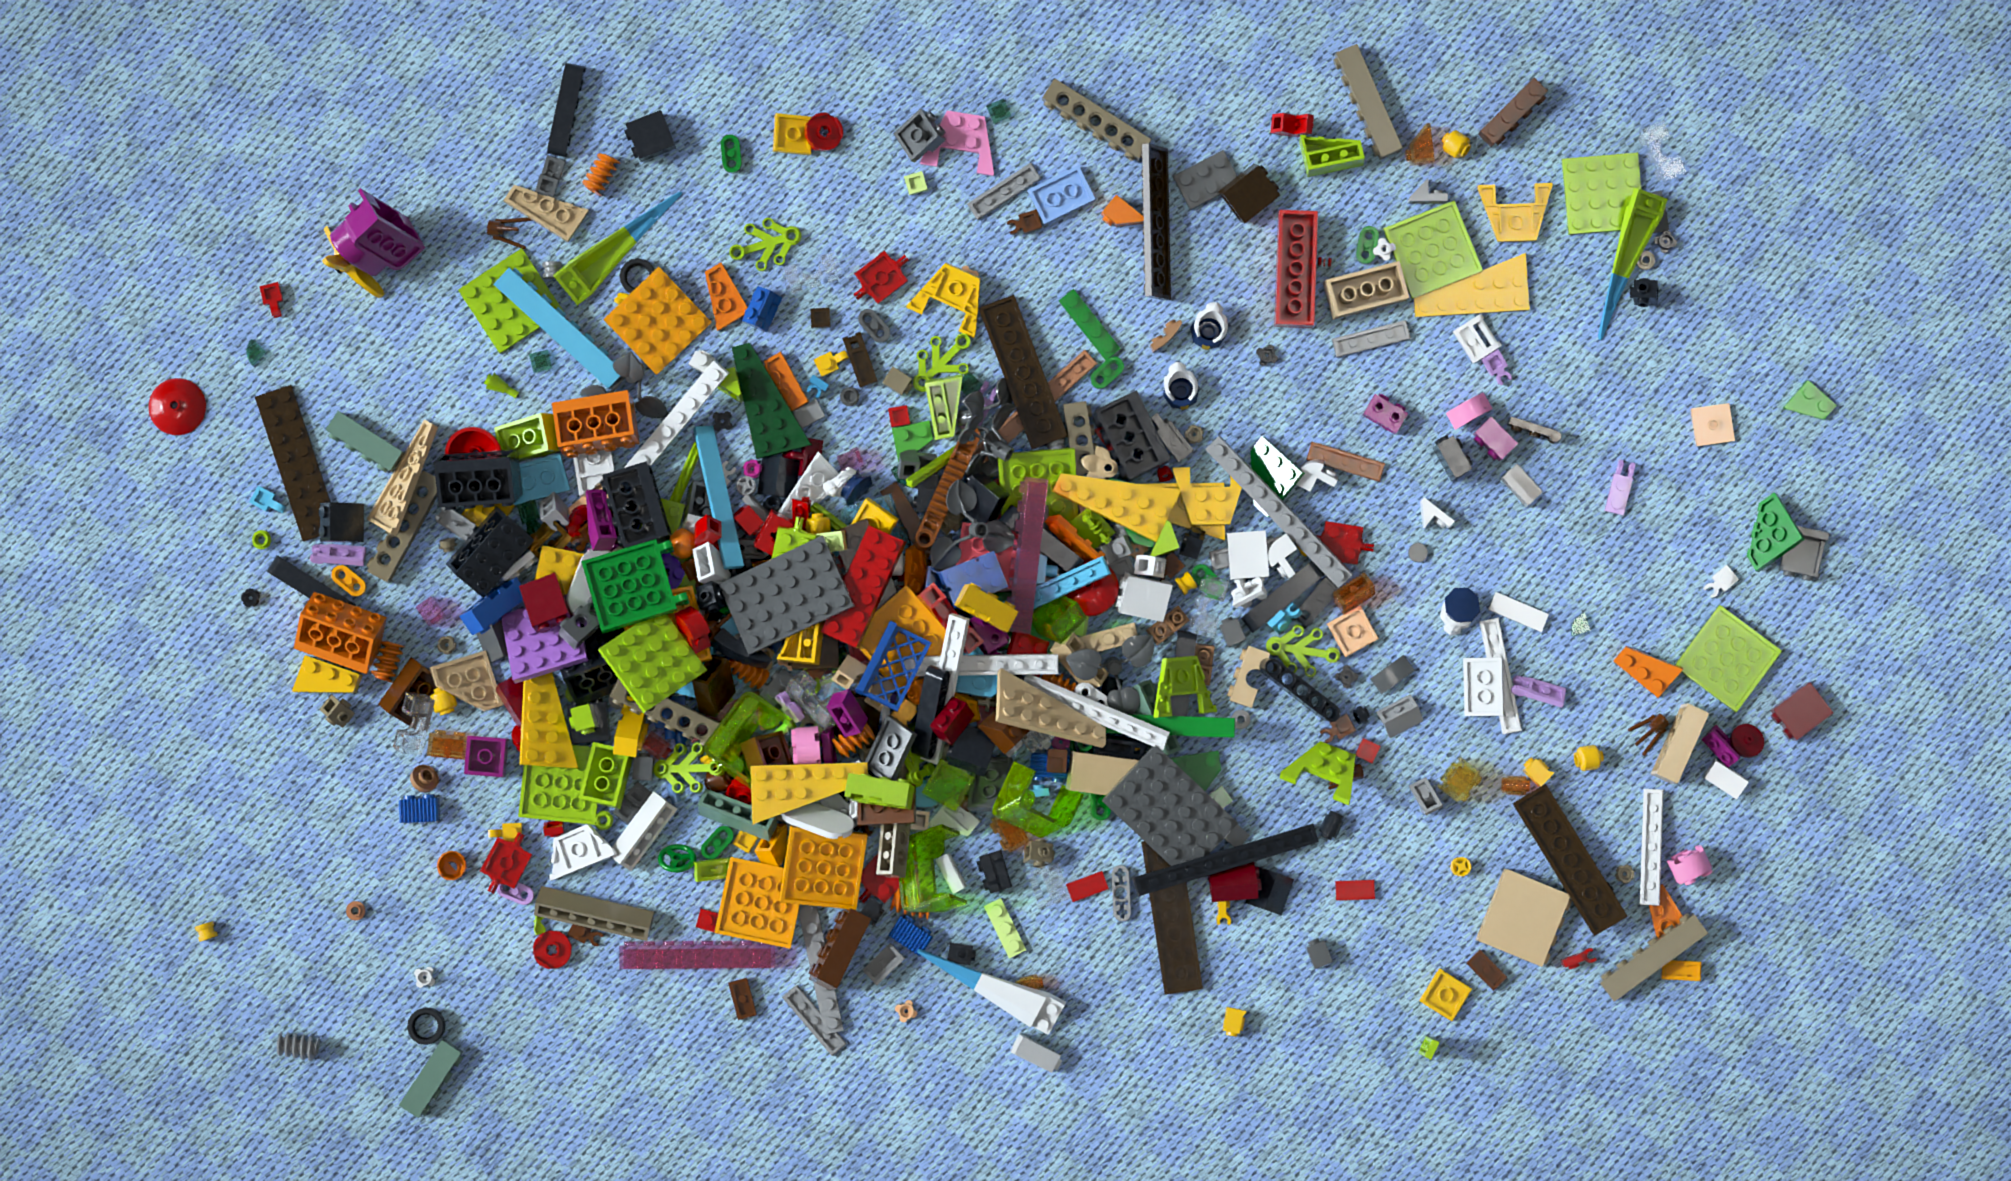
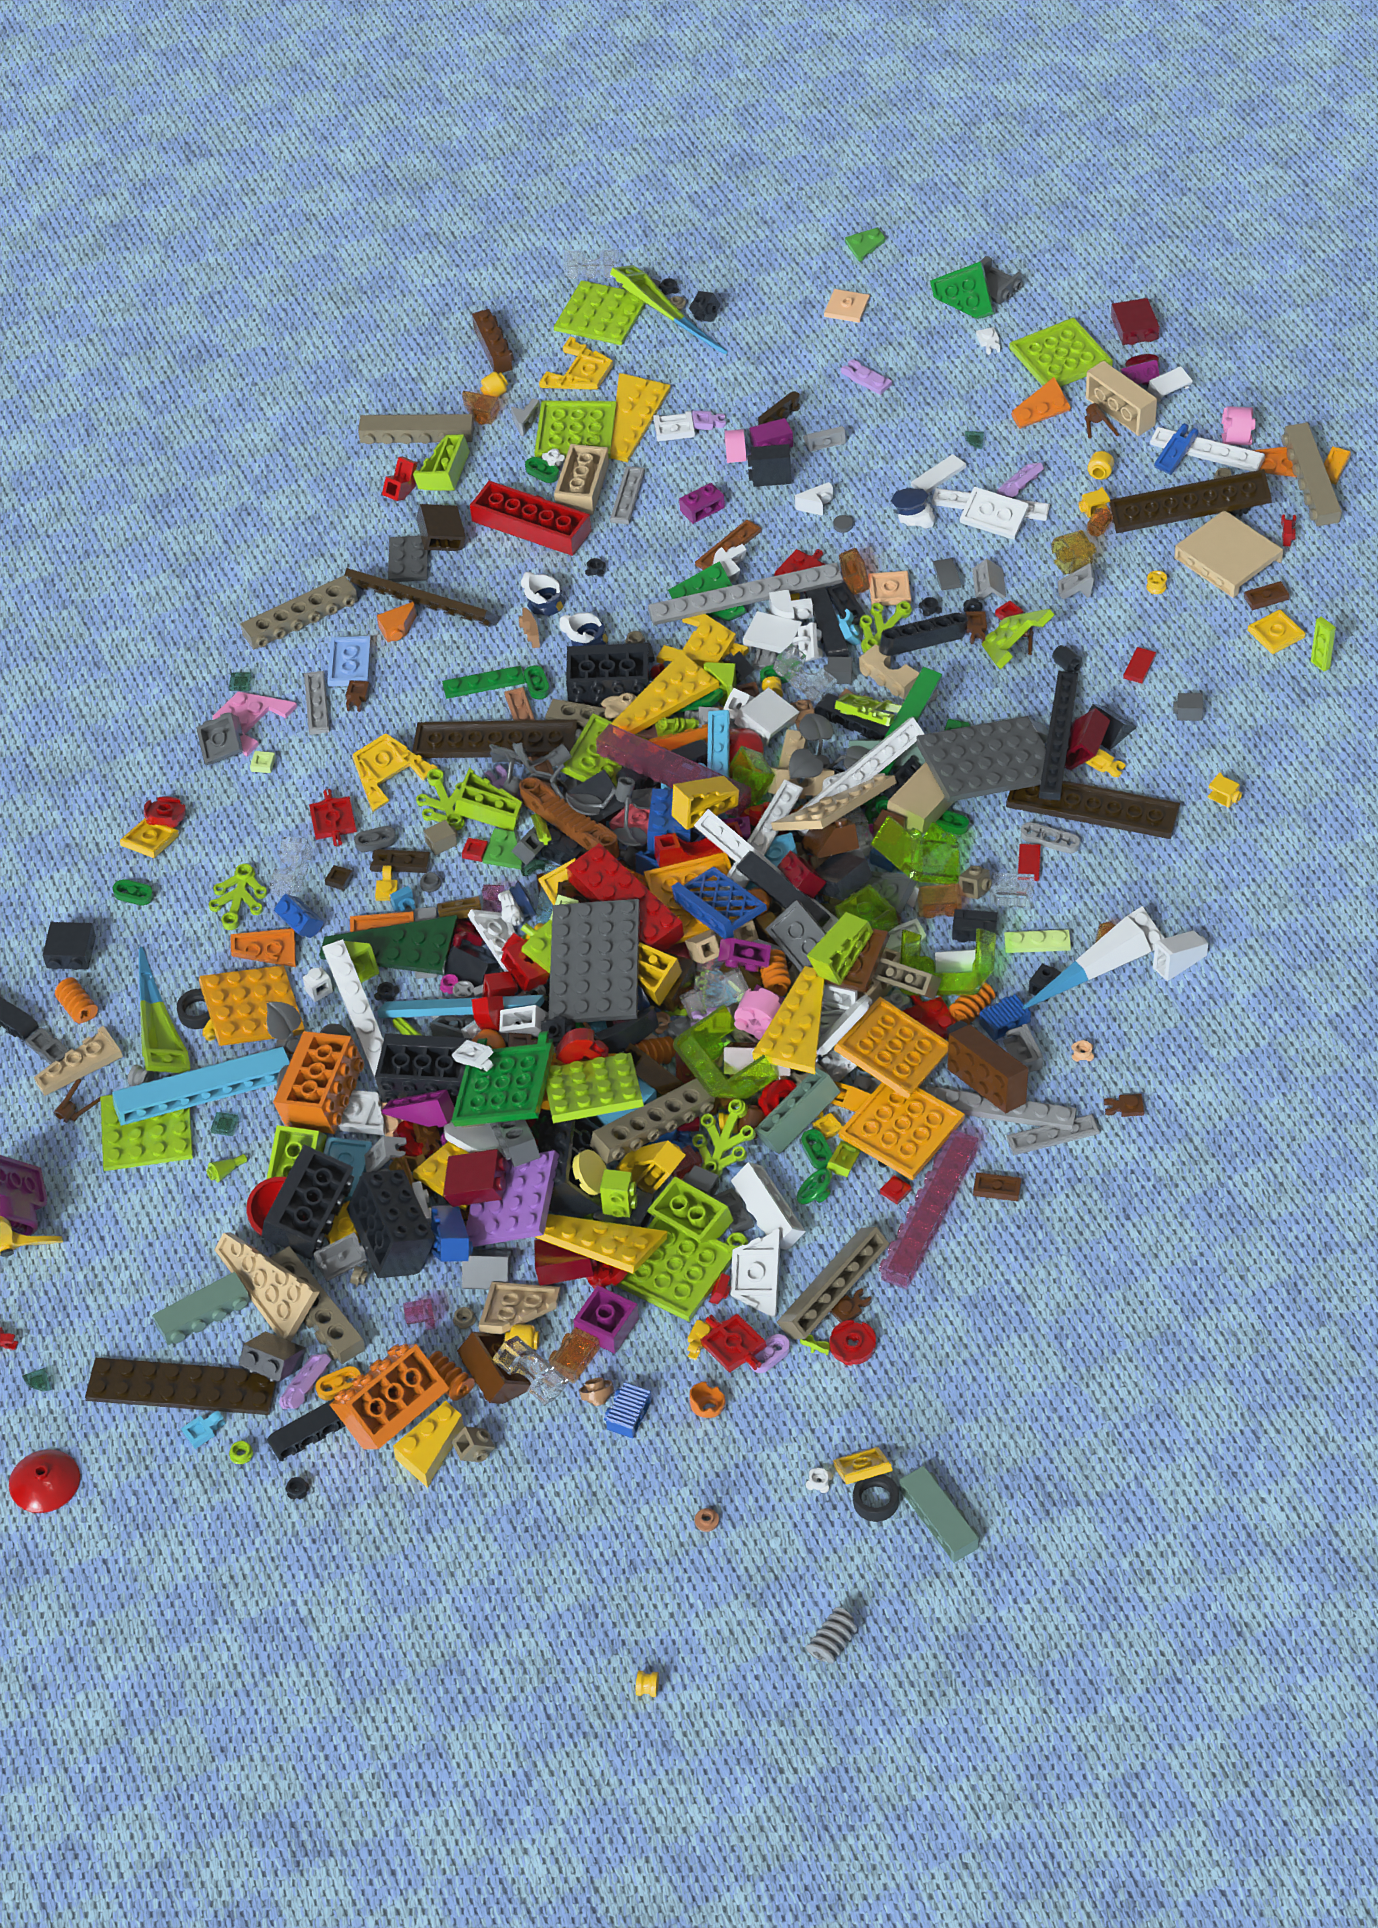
camera: 55 degrees left, 35 degrees down
none -> pearl gold plate [437,896,482,919]
none -> white plate [452,1040,494,1071]
none -> light yellow tile [572,1149,607,1195]
none -> yellow plate [833,1447,892,1485]
none -> reddish brown plate [1104,1094,1144,1117]
none -> blue hinge [1154,423,1199,475]

